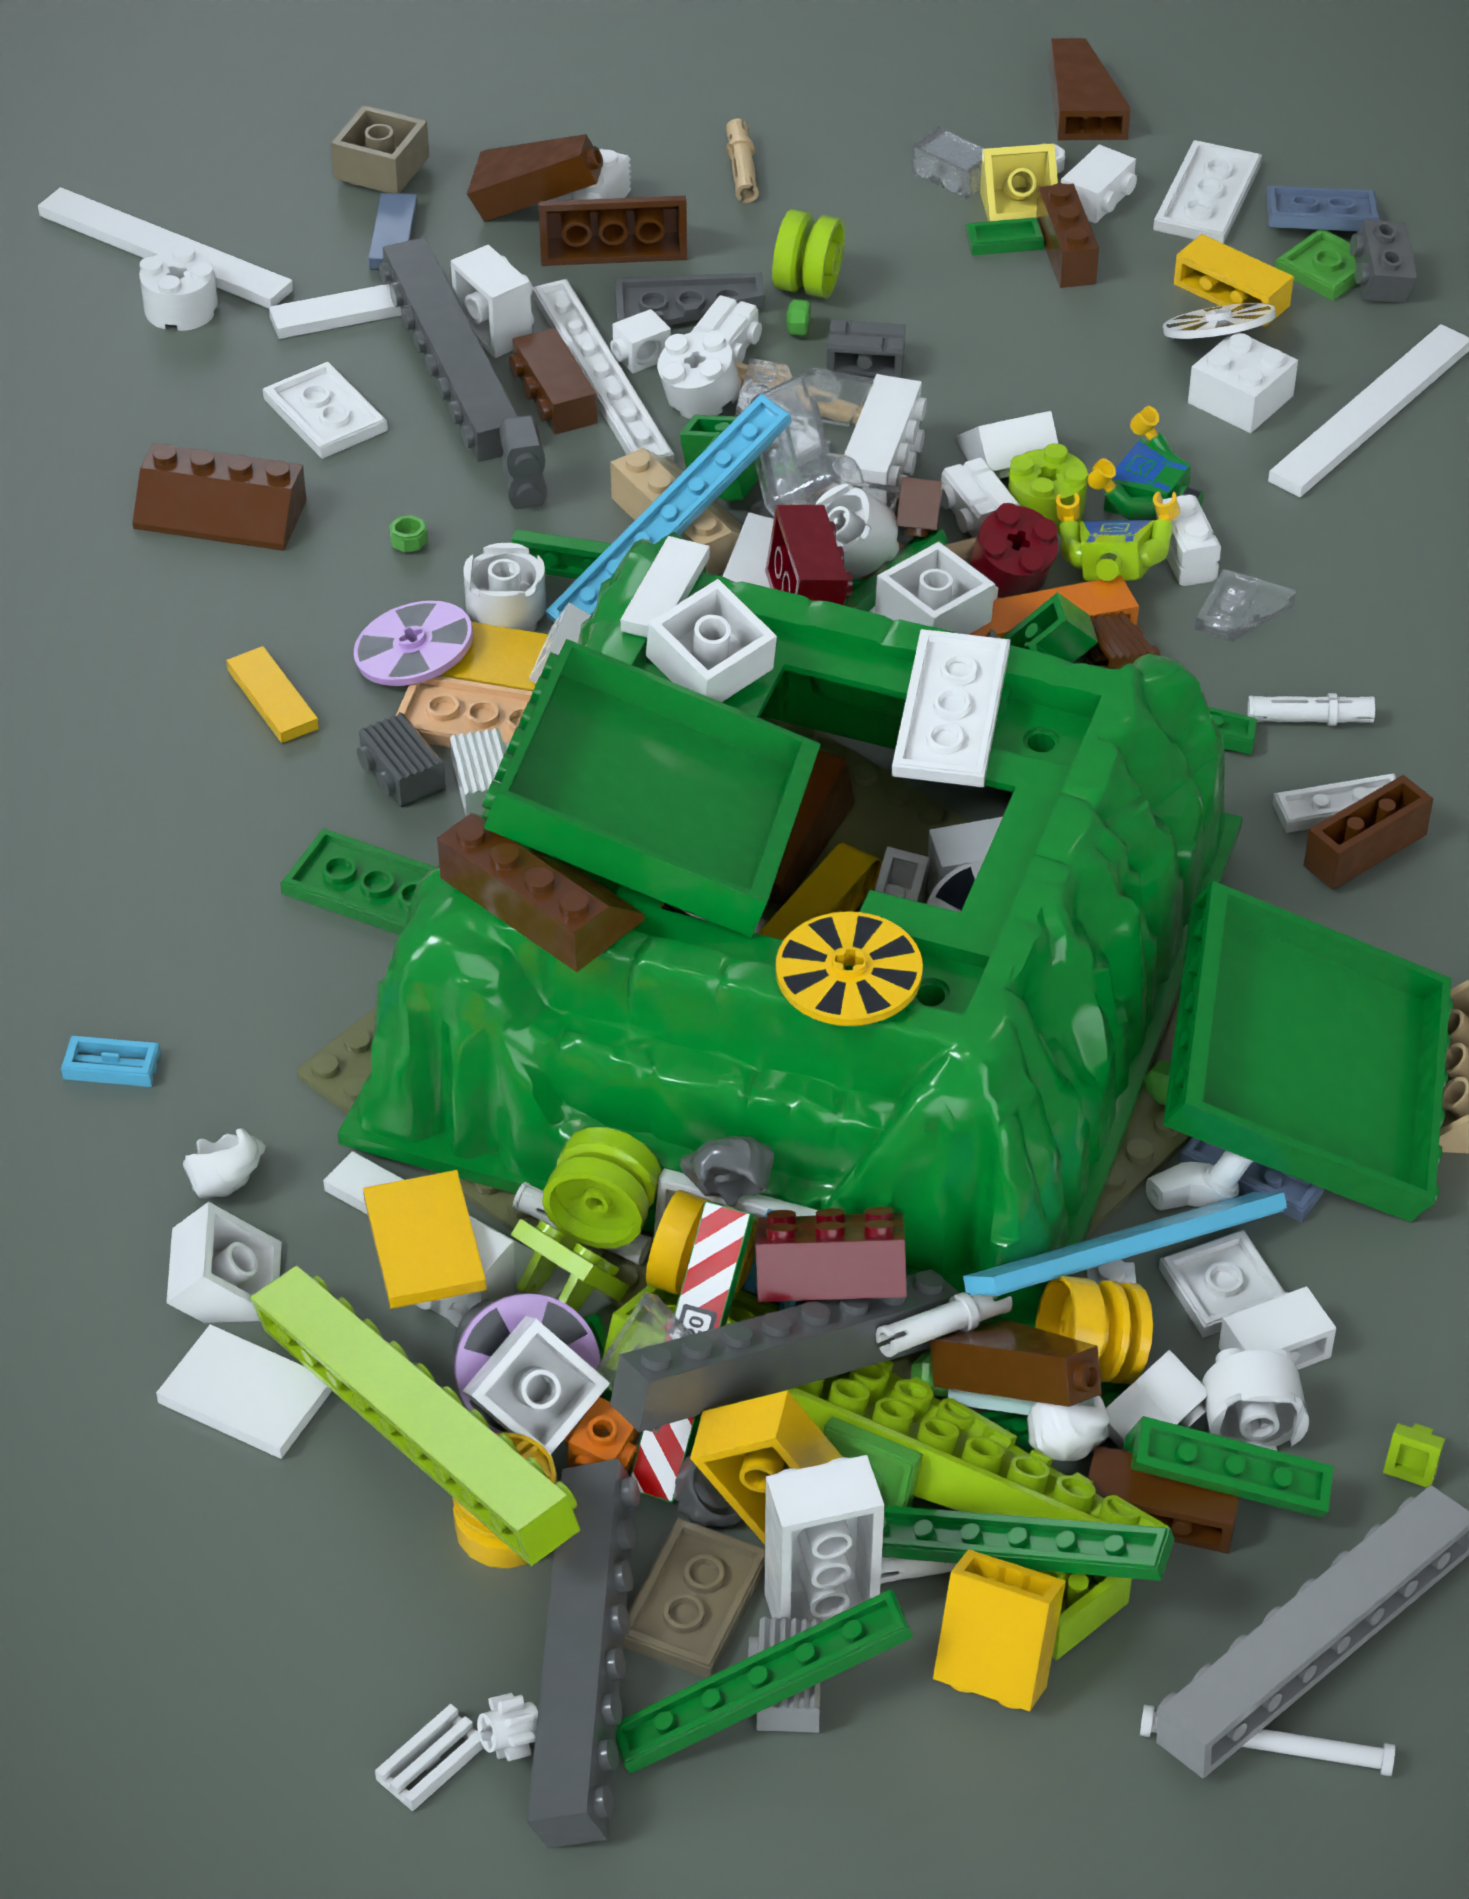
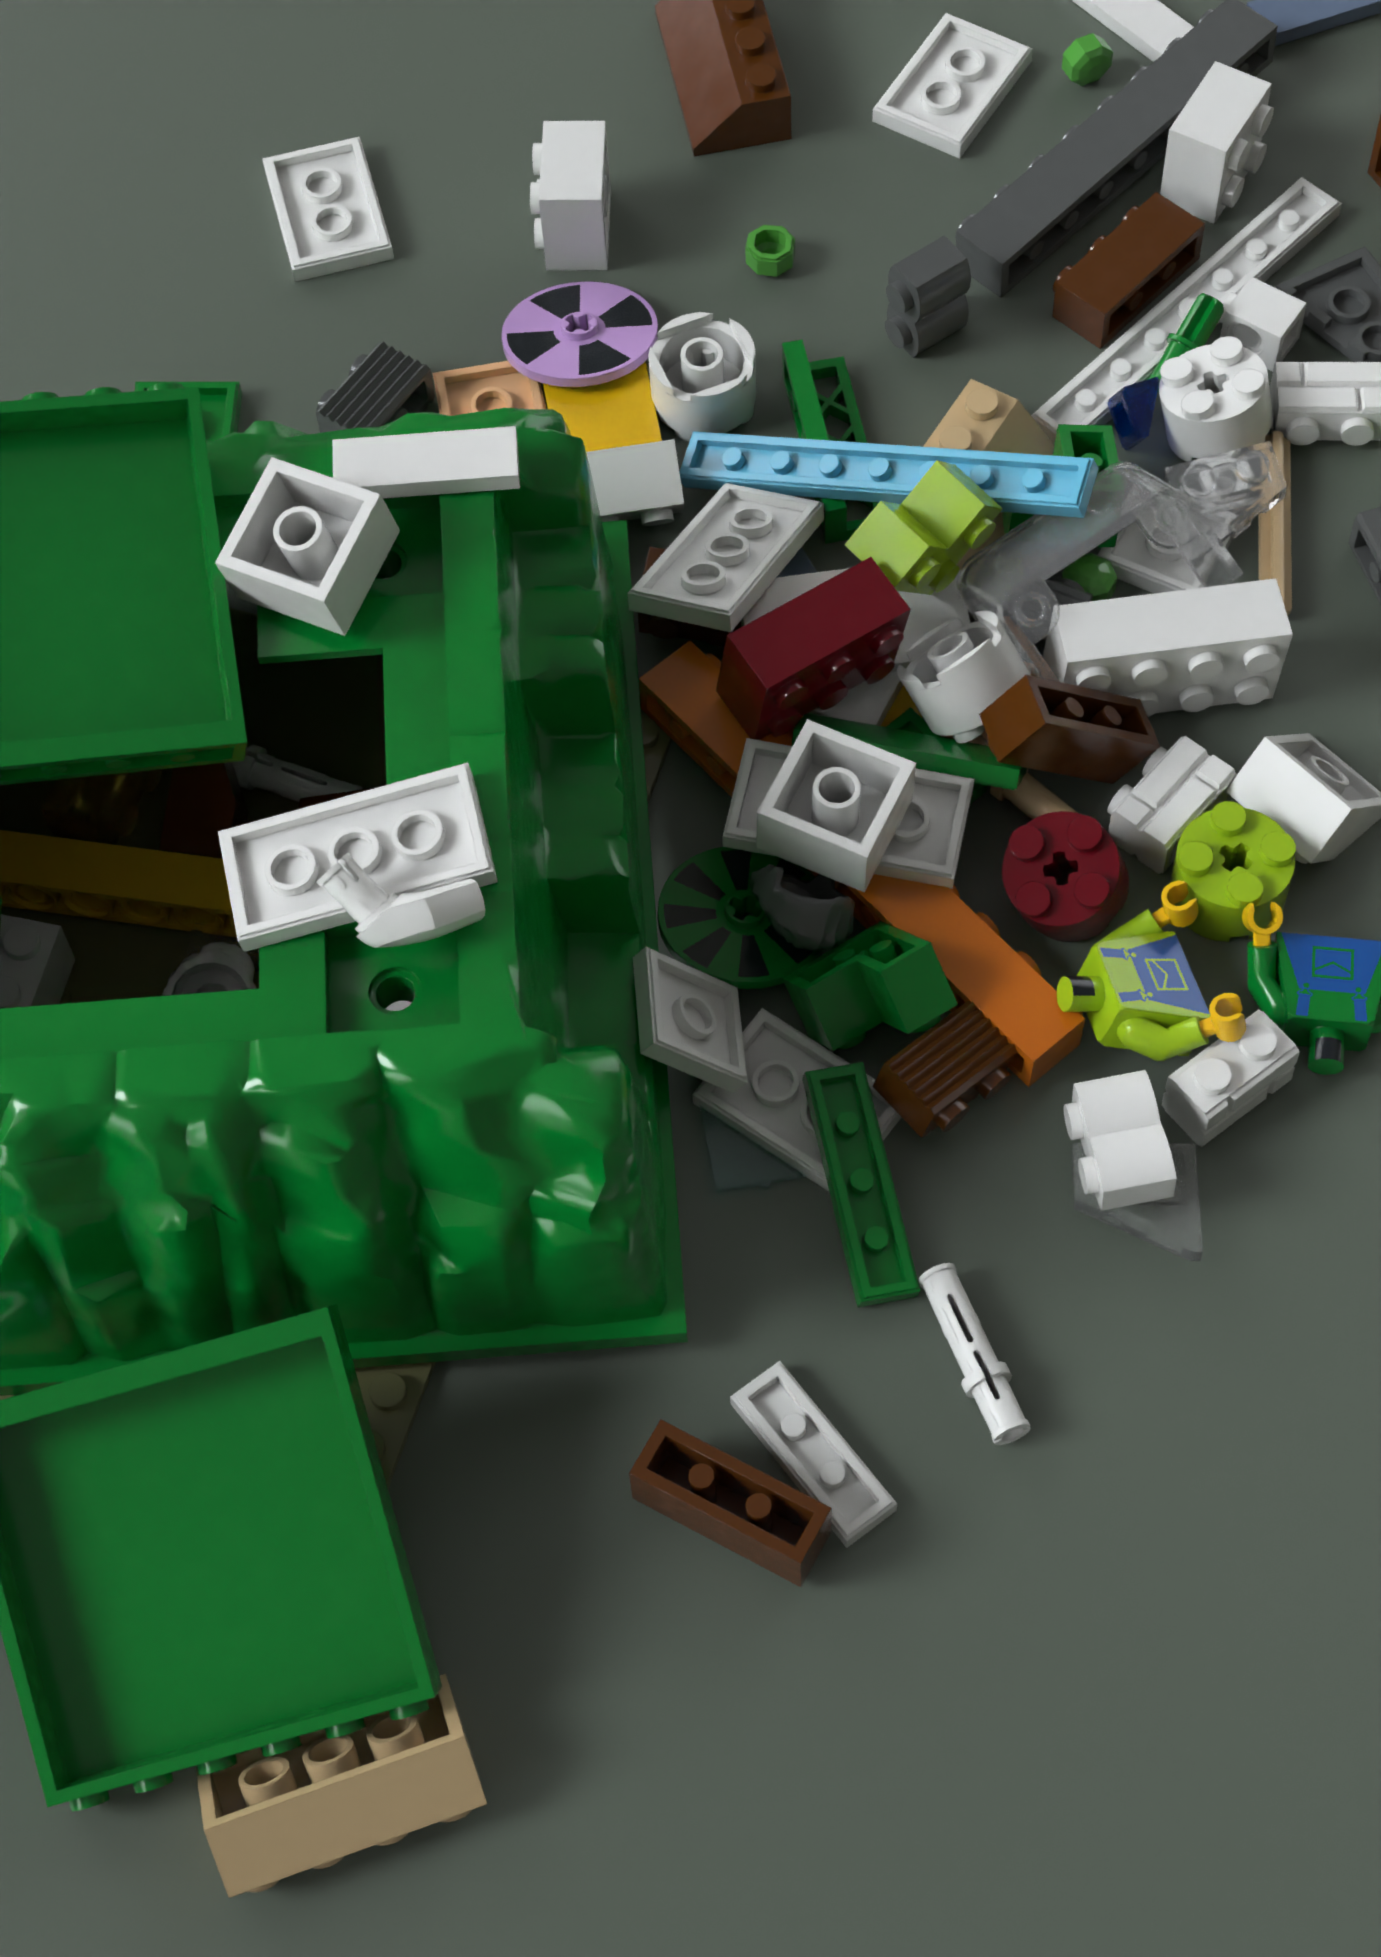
camera: 70 degrees right, 15 degrees up
yellow tile [226,646,319,743] -> none
none -> white tile [262,136,394,282]
none -> white arm [316,852,486,948]
none -> white brick [530,121,611,271]
none -> lime brick [845,460,1003,595]
none -> bright green tile [1062,33,1113,86]
none -> white brick [1064,1070,1177,1211]
none -> clear blue slope [1107,377,1159,450]
none -> green axle [1146,293,1224,393]

